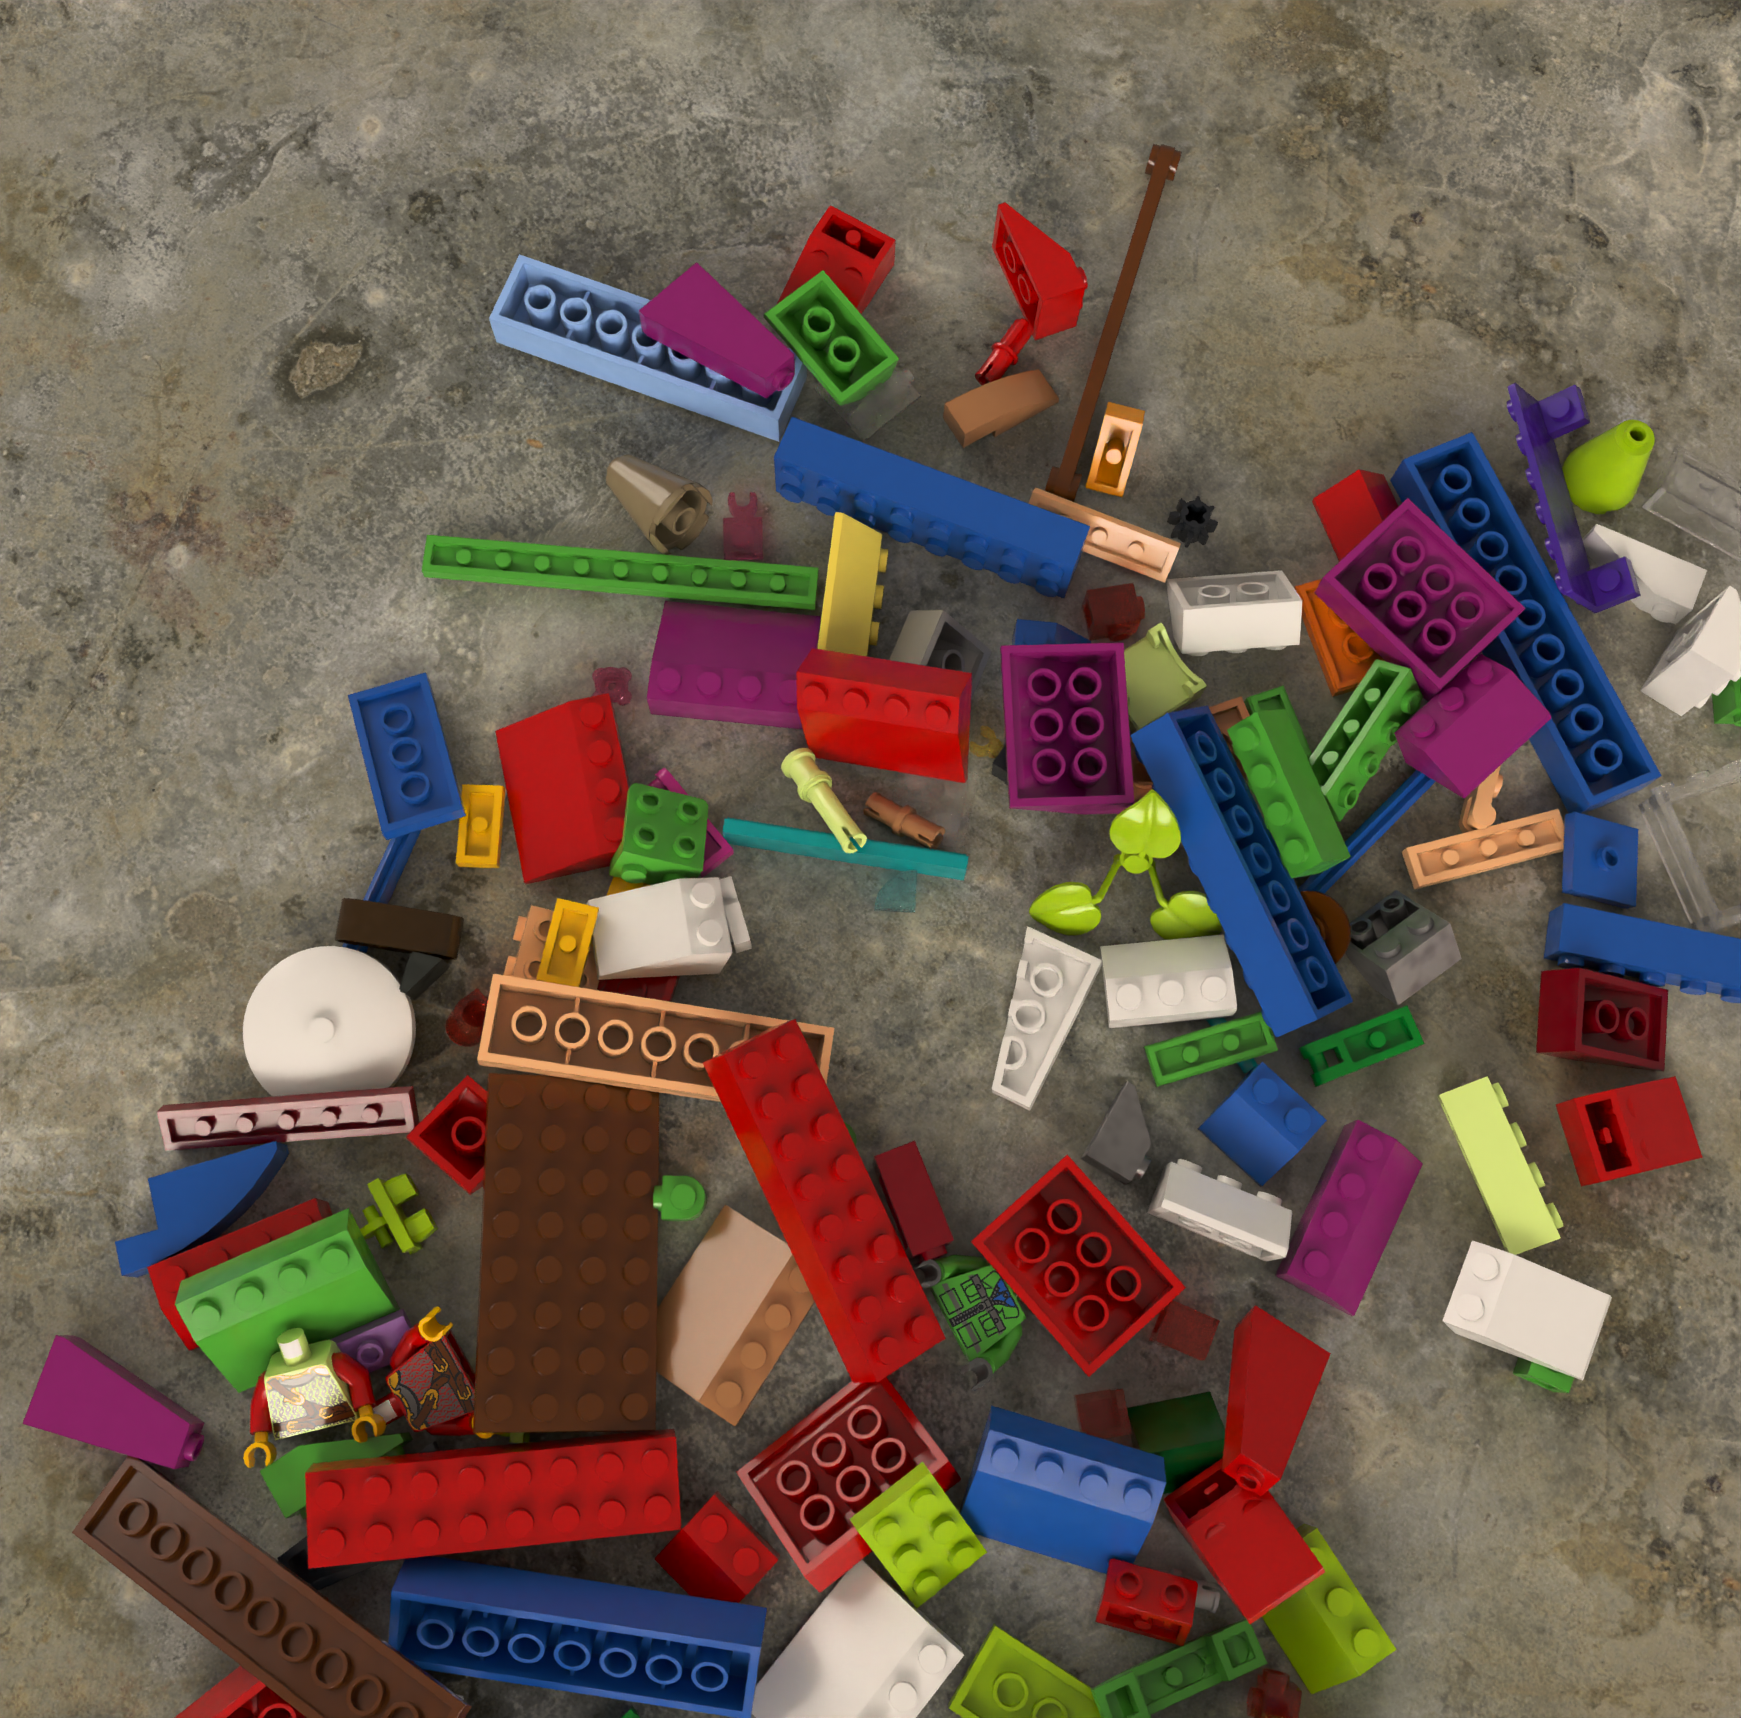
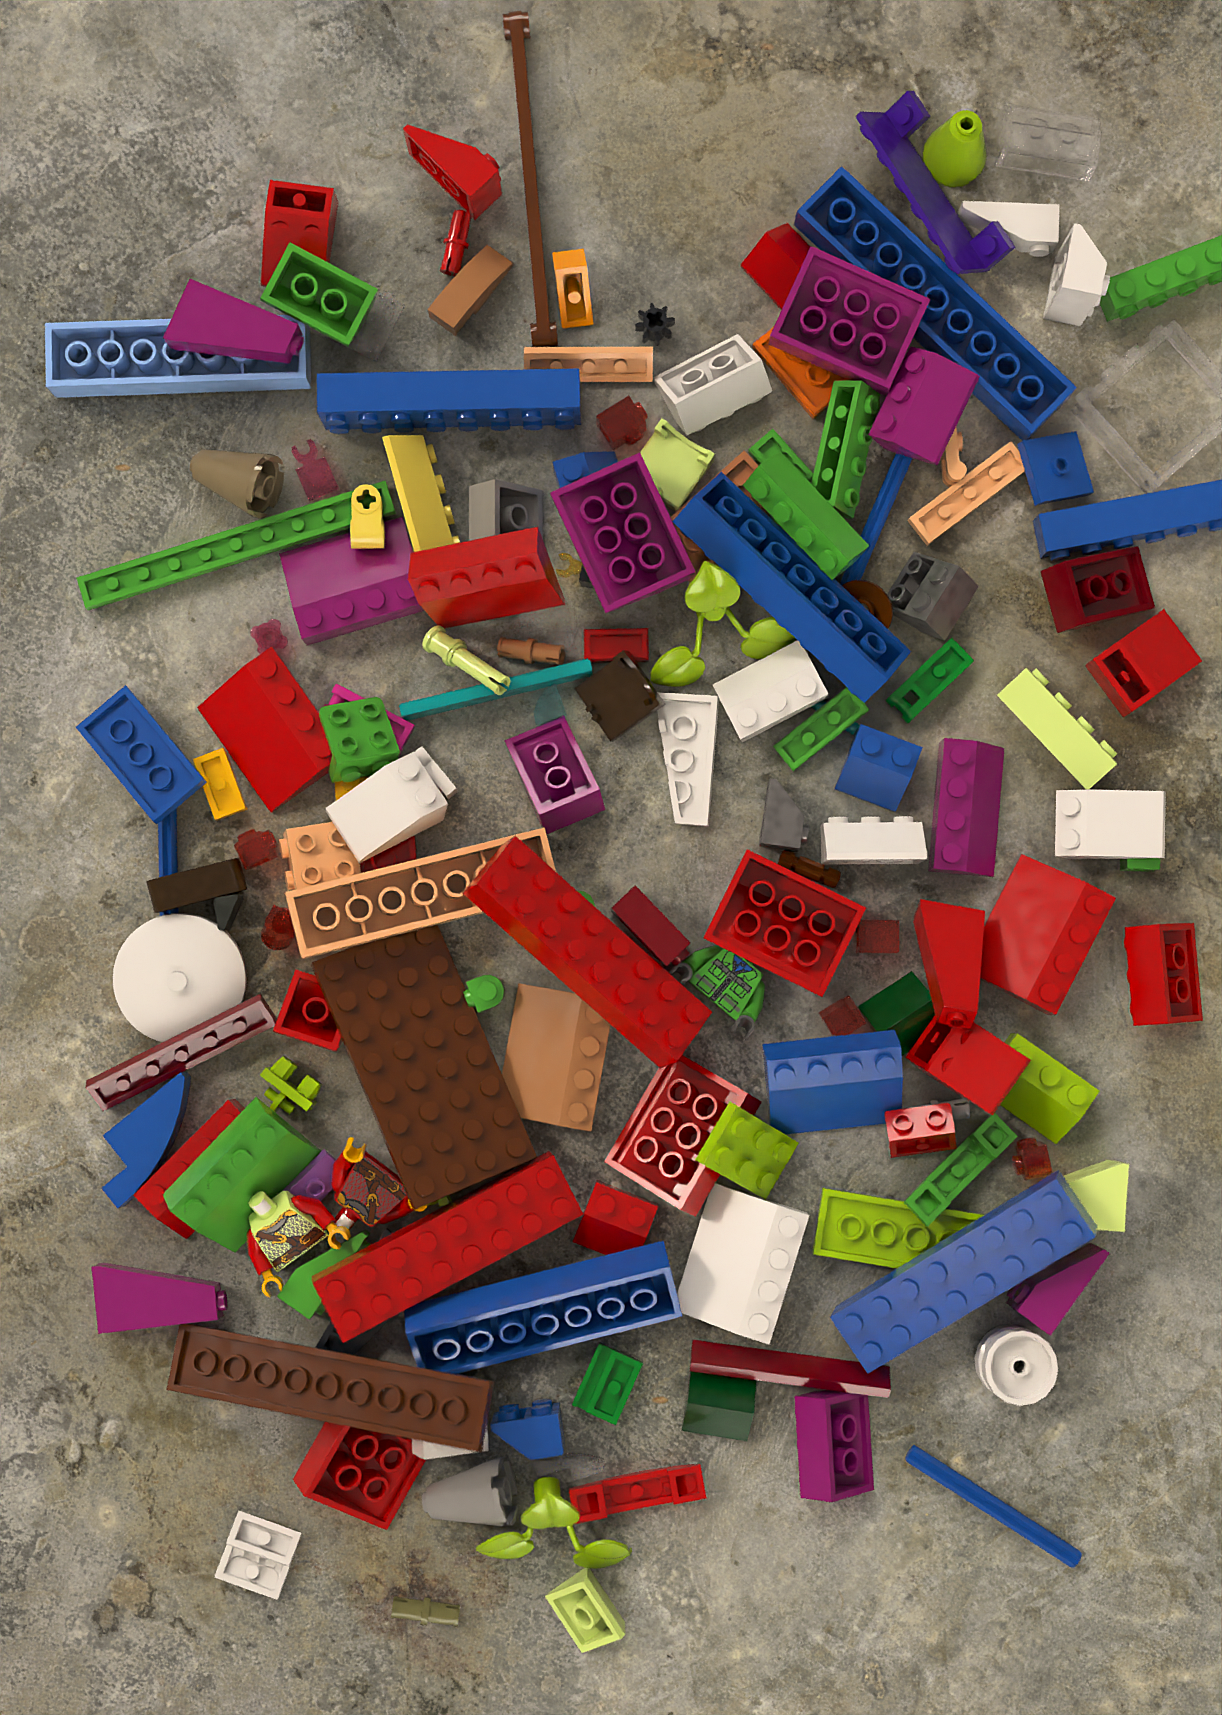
camera: 15 degrees left, 10 degrees up
yellow plate [536,898,599,987] -> none
none -> clear red plate [234,829,278,870]
none -> light yellow piece [350,484,385,549]
none -> magenta slope [504,716,605,835]
none -> dark brown piece [574,650,666,742]
none -> red tile [584,628,649,663]
none -> reddish brown axle [778,850,841,888]
none -> red slope [980,854,1116,1015]
none -> red slope [1124,923,1203,1026]

